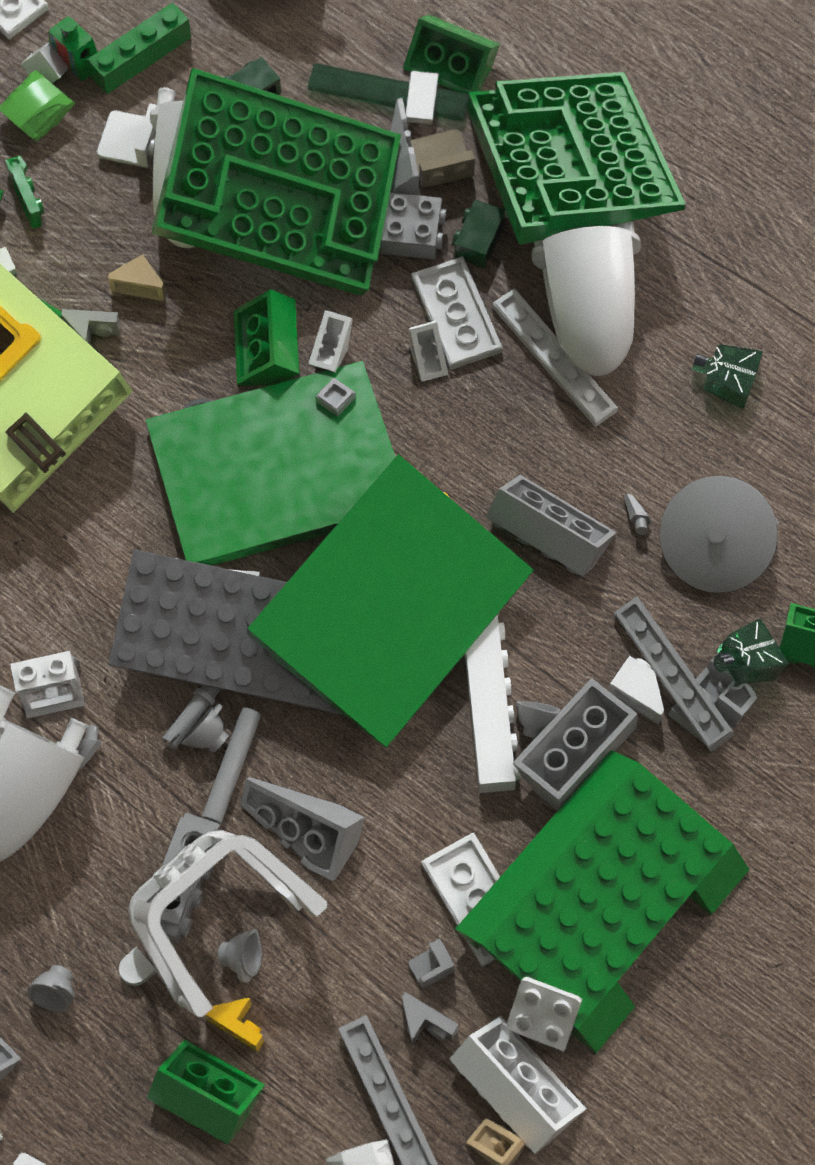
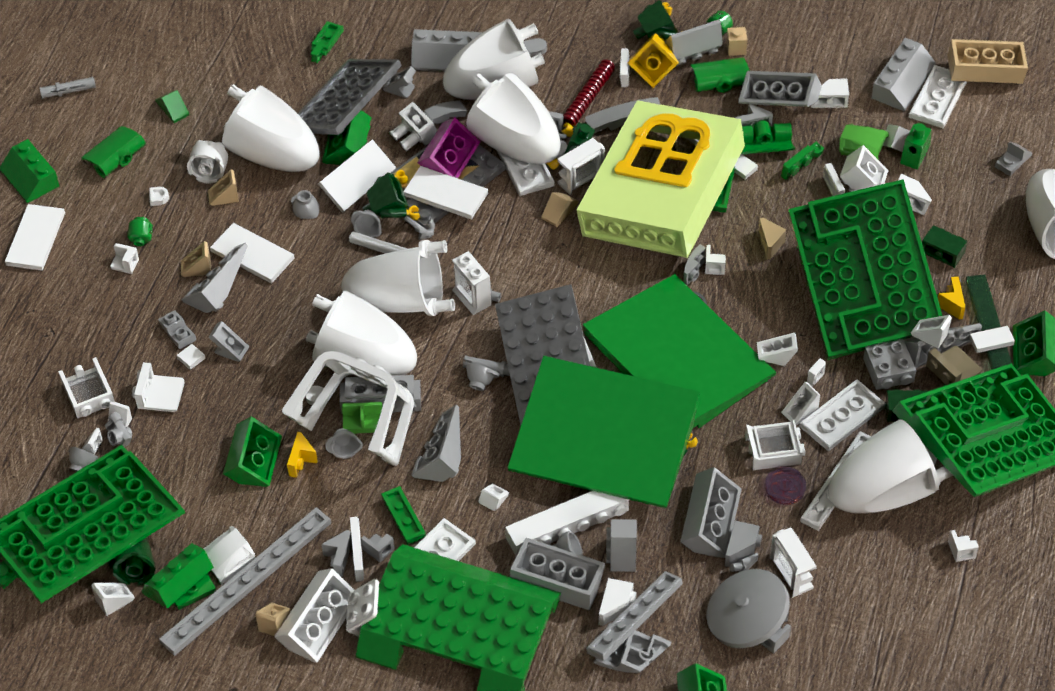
camera: 70 degrees right, 15 degrees down
dark brown tile [5,412,66,473] -> none
light grey piece [28,965,75,1012] -> none
light grey slope [62,309,121,345] -> none
light grey bar [77,725,102,770] -> none
green brick [87,2,191,95] -> none
light grey piece [201,708,261,825] -> none
green slope [234,289,299,386] -> none
light grey tile [315,378,356,417] -> none
clear green torso [692,344,763,409] -> none
clear green torso [713,618,789,684] -> none
none -> white windscreen [306,291,417,376]
none -> bright green panel [342,402,383,434]
none -> white tile [350,517,364,582]
none -> green plate [381,486,426,545]
none -> white slope [479,484,509,511]
none -> light grey wedge [606,519,637,572]
none -> light grey slope [683,244,706,285]
none -> white panel [705,245,726,275]
none -> light grey slope [725,521,762,567]
none -> white window [745,420,805,470]
none -> clear purple tile [765,467,806,505]
none -> white window [770,528,817,597]
none -> white tile [807,358,826,386]
none -> white tile [823,163,845,196]
none -> white slope [840,145,888,190]
none -> white slope [898,174,932,215]
none -> white slope [911,315,952,348]
none -> yellow slope [938,277,965,319]
none -> white panel [948,530,978,562]

